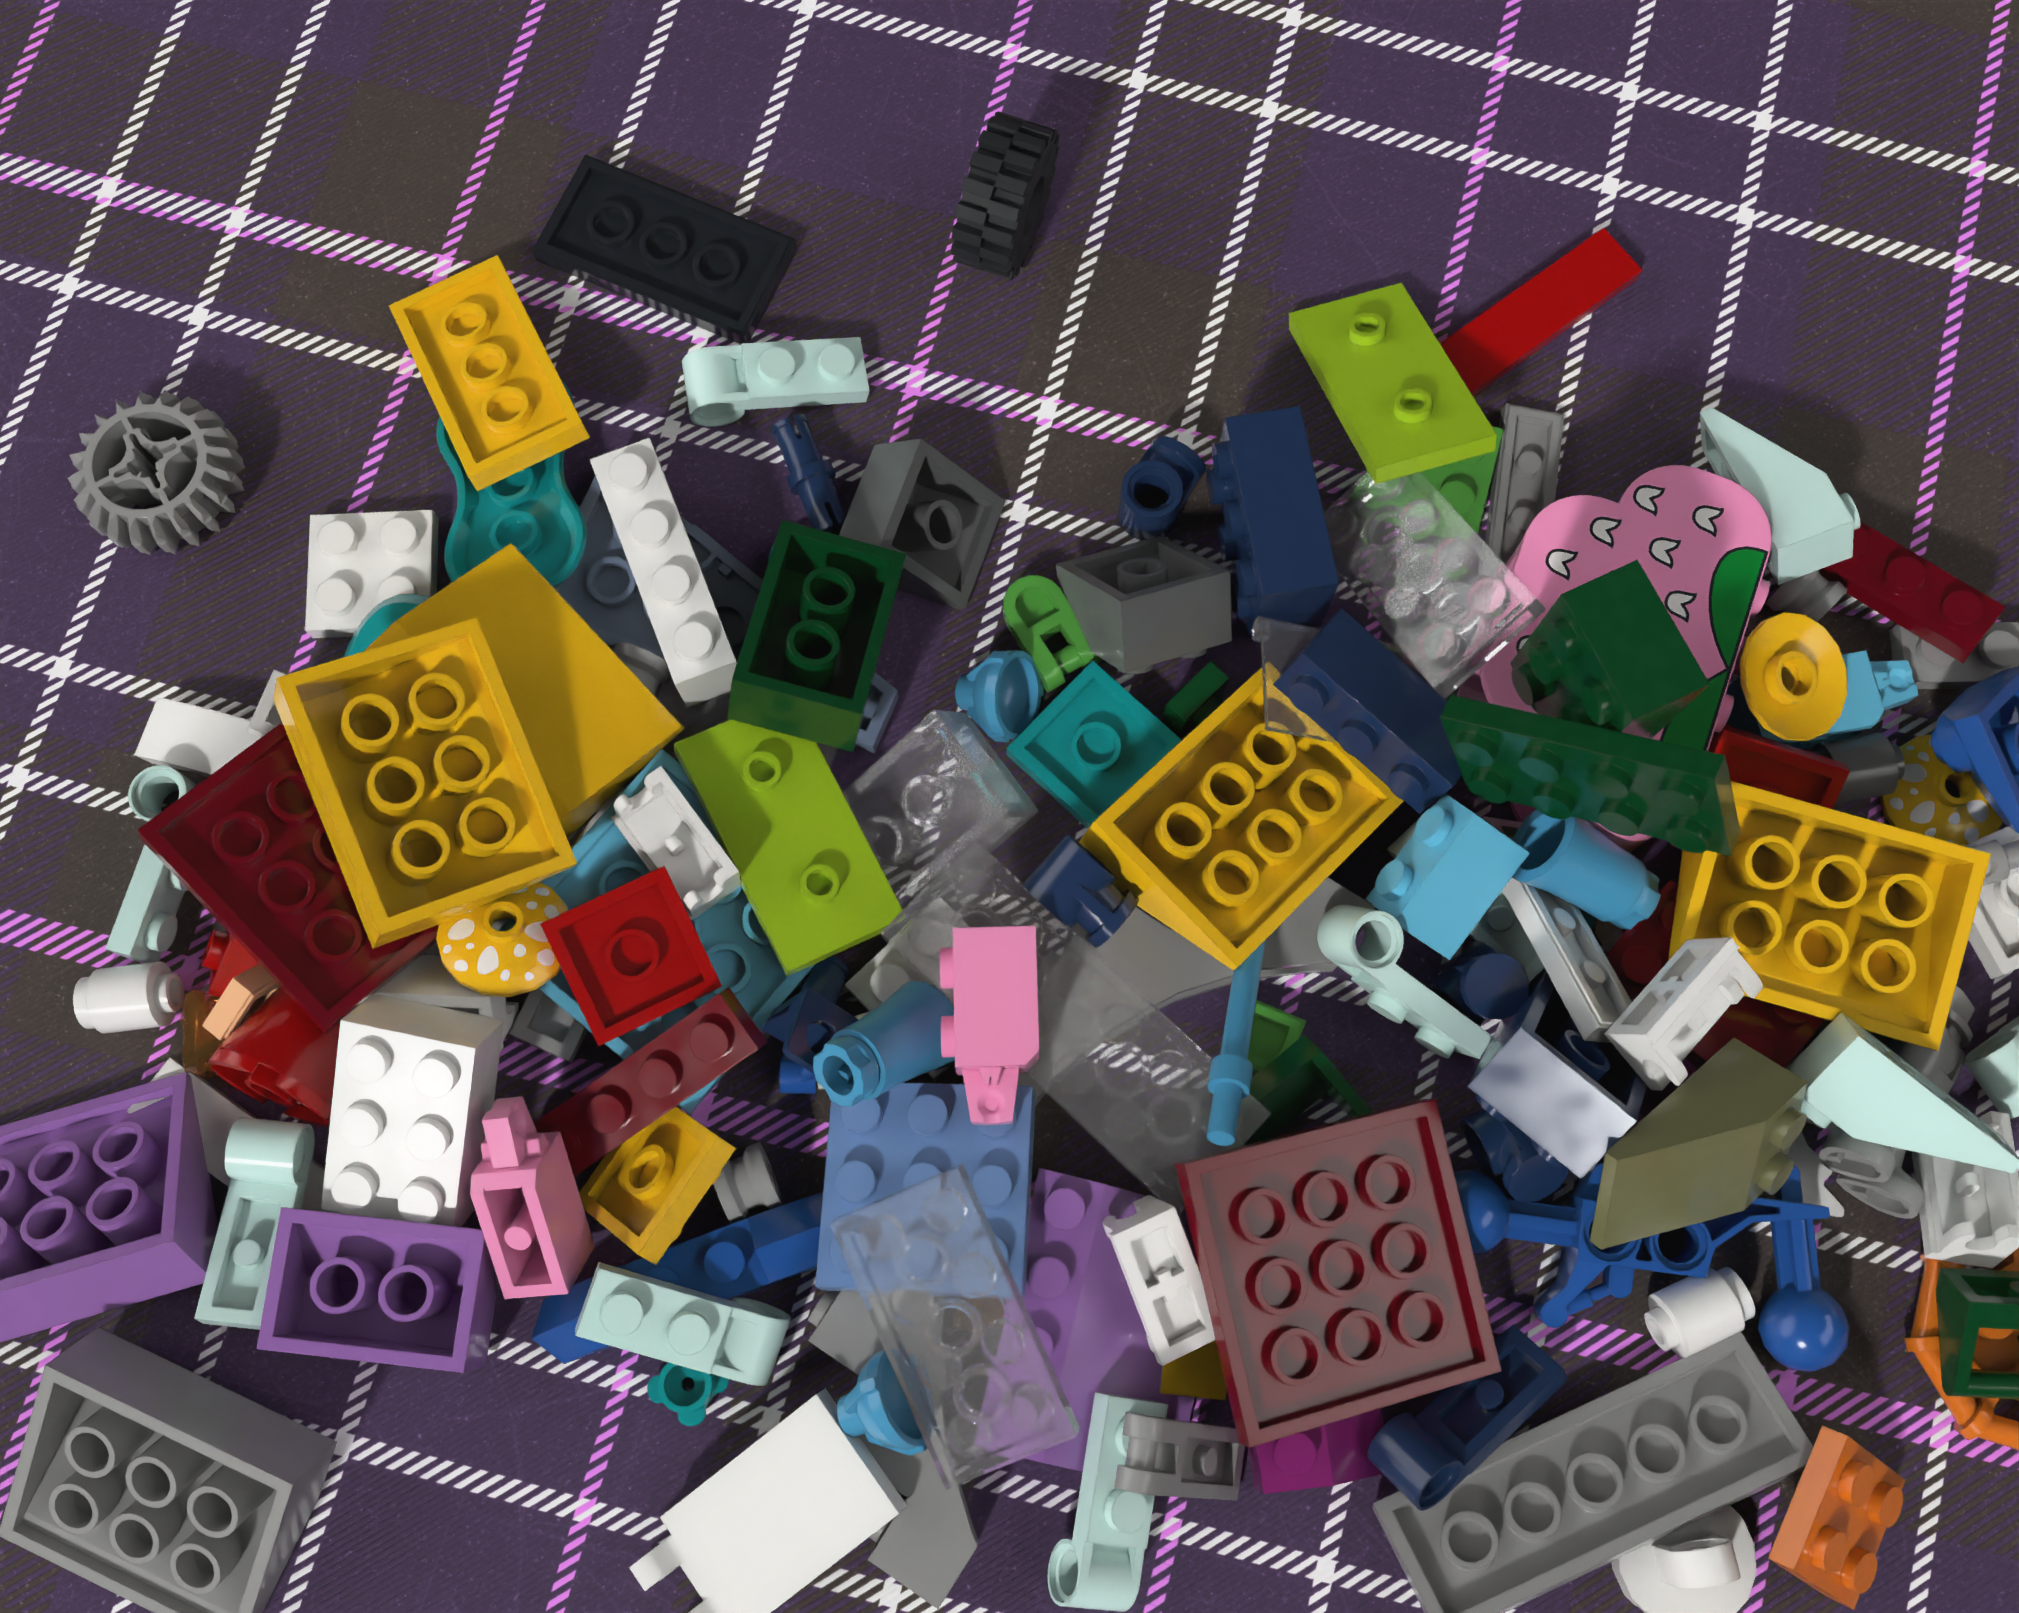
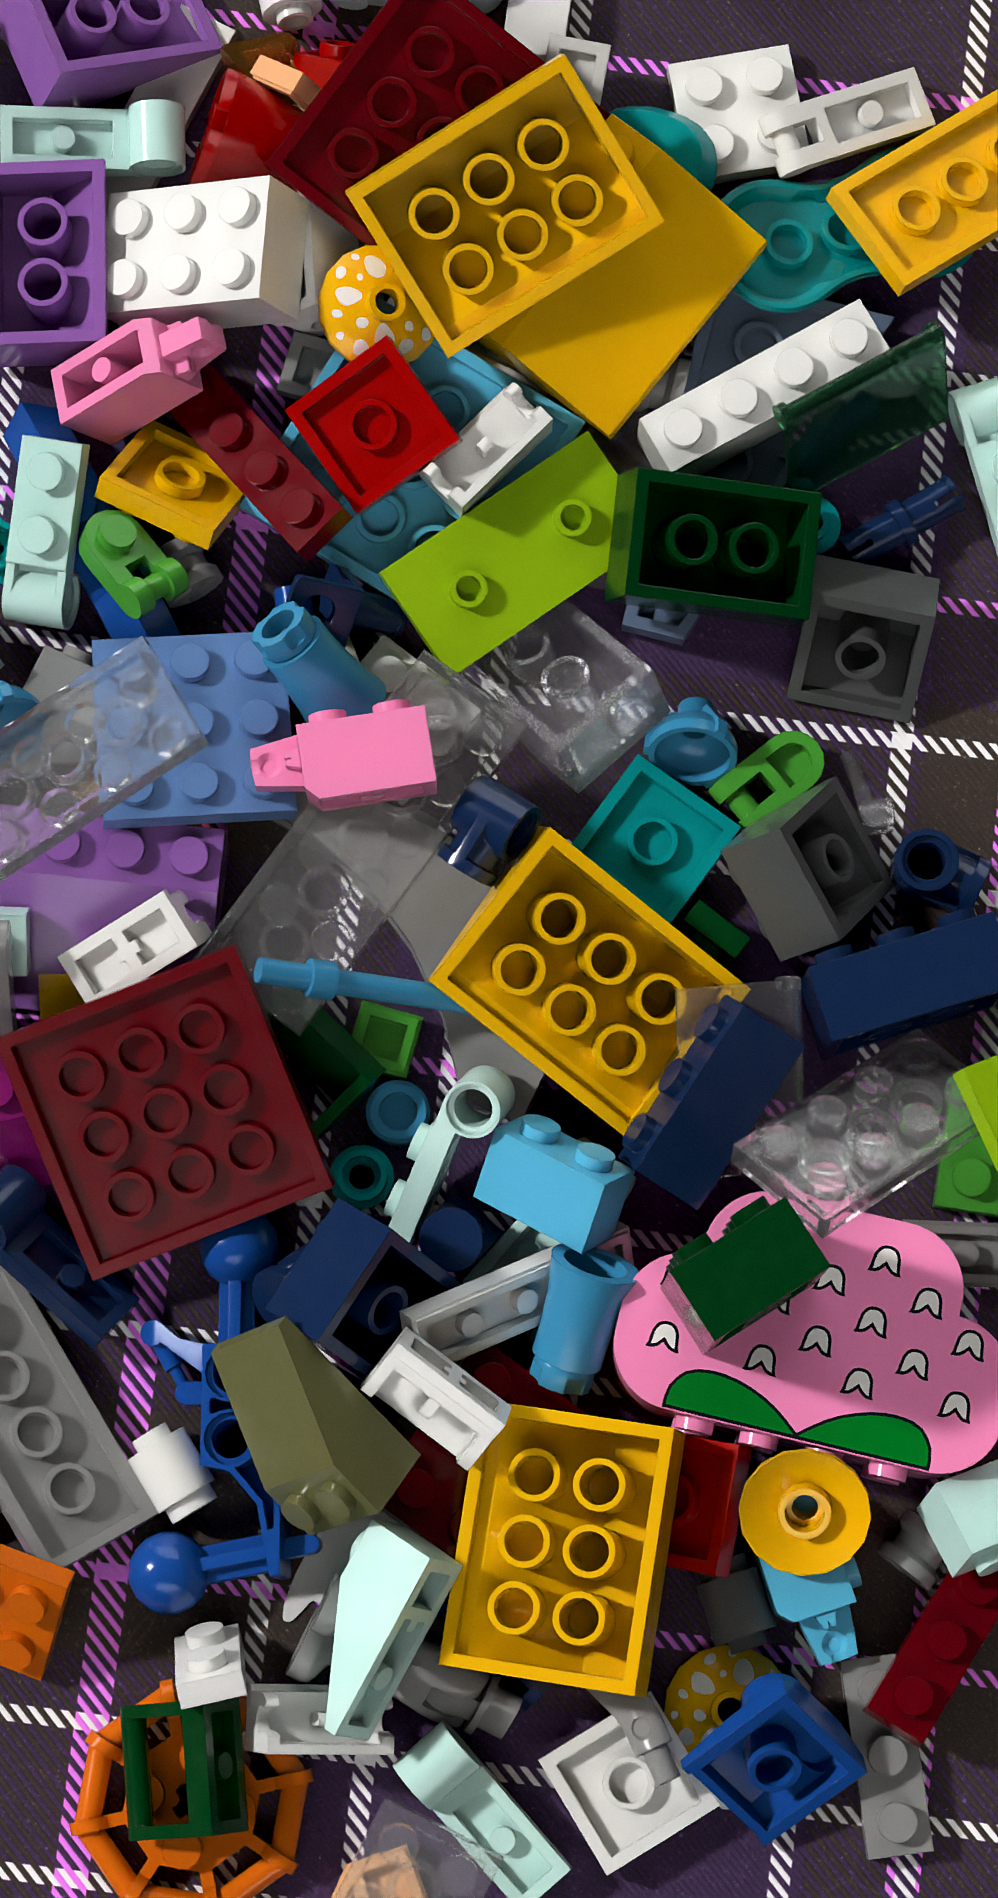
camera: 80 degrees right, 5 degrees up
dark green plate [1440,695,1741,856] -> none
none -> bright green plate [78,510,189,619]
none -> white plate [174,1621,247,1710]
none -> teal plate [330,1145,394,1210]
none -> dark azure tile [366,1080,430,1146]
none -> white plate [758,67,936,179]
none -> clear green piece [772,321,949,492]
none -> clear hand [840,750,895,835]

